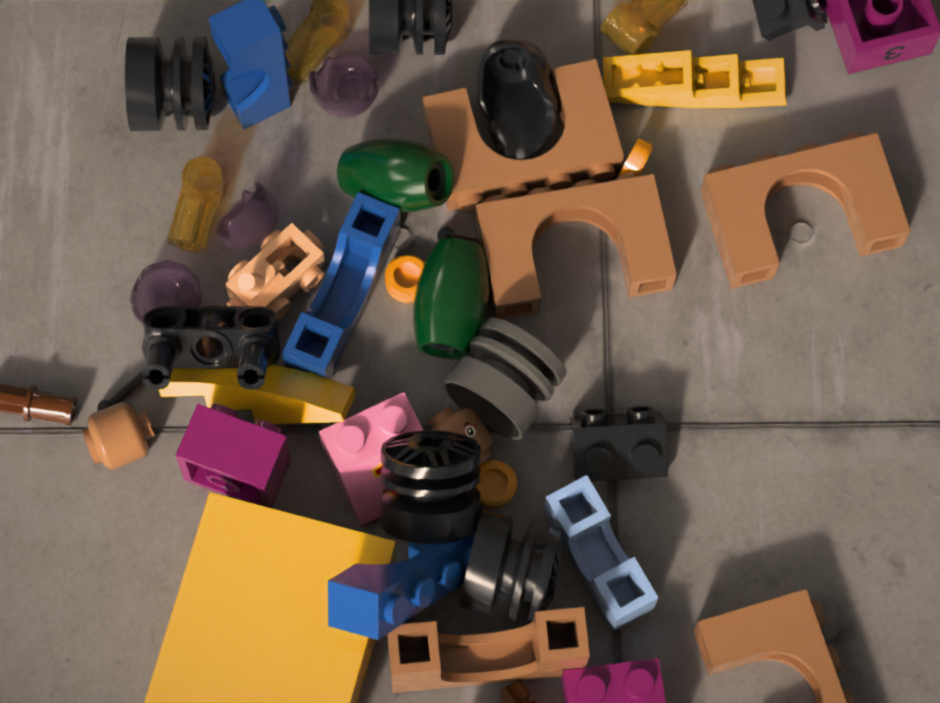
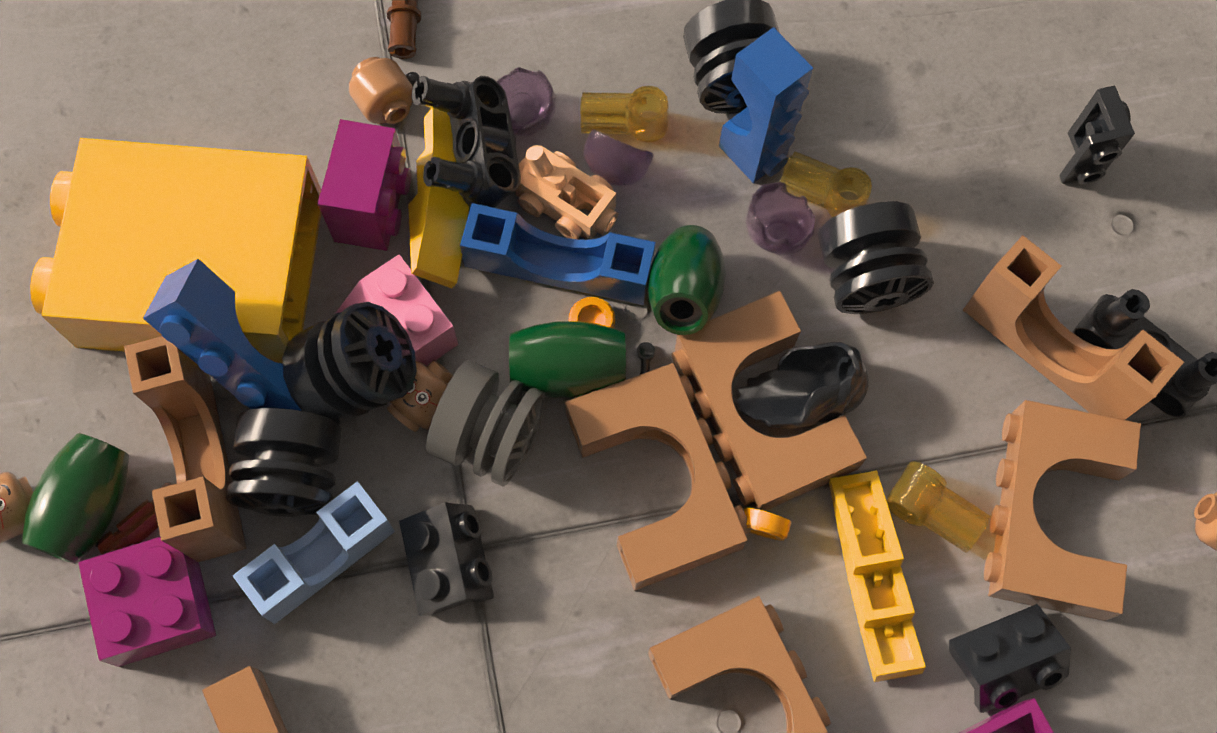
camera: 80 degrees right, 0 degrees up
light orange tile [475,460,517,509] -> none

